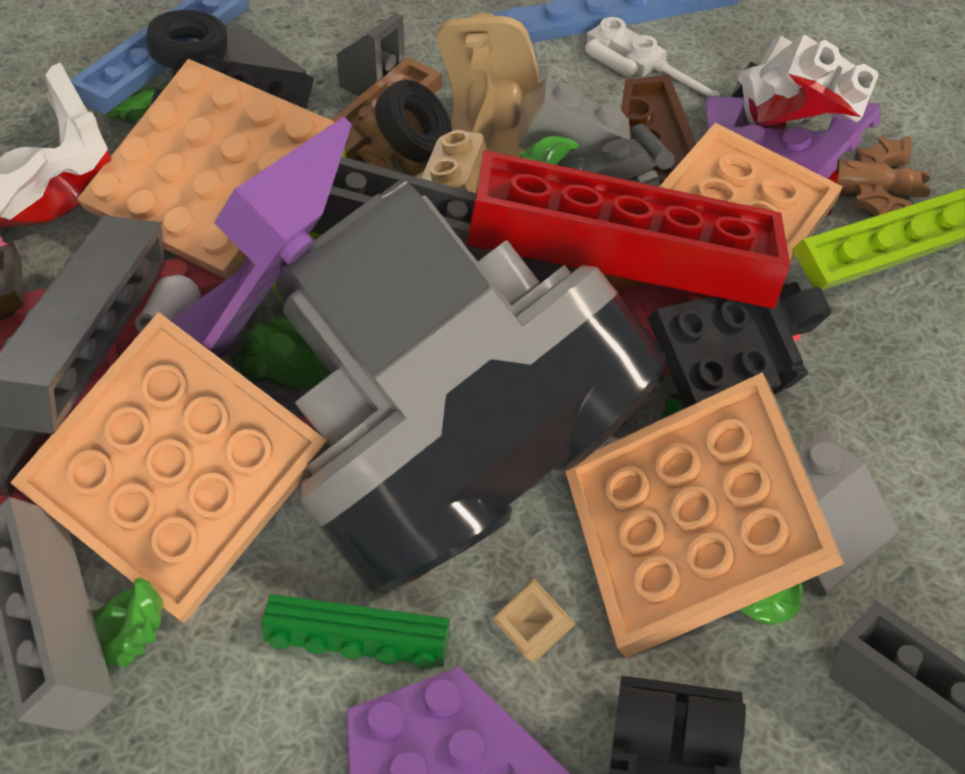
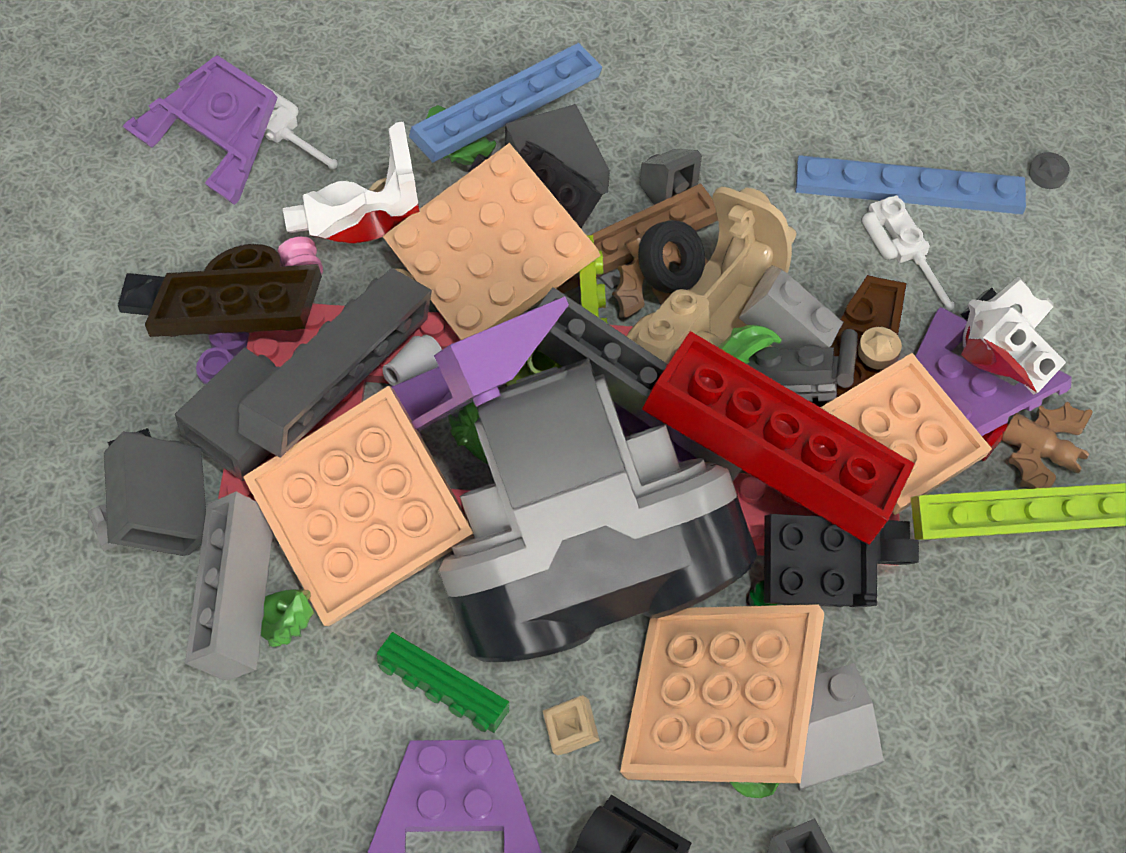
camera: 20 degrees right, 10 degrees up
black tyre [147,10,227,70] -> none
none -> tan tile [858,327,902,369]

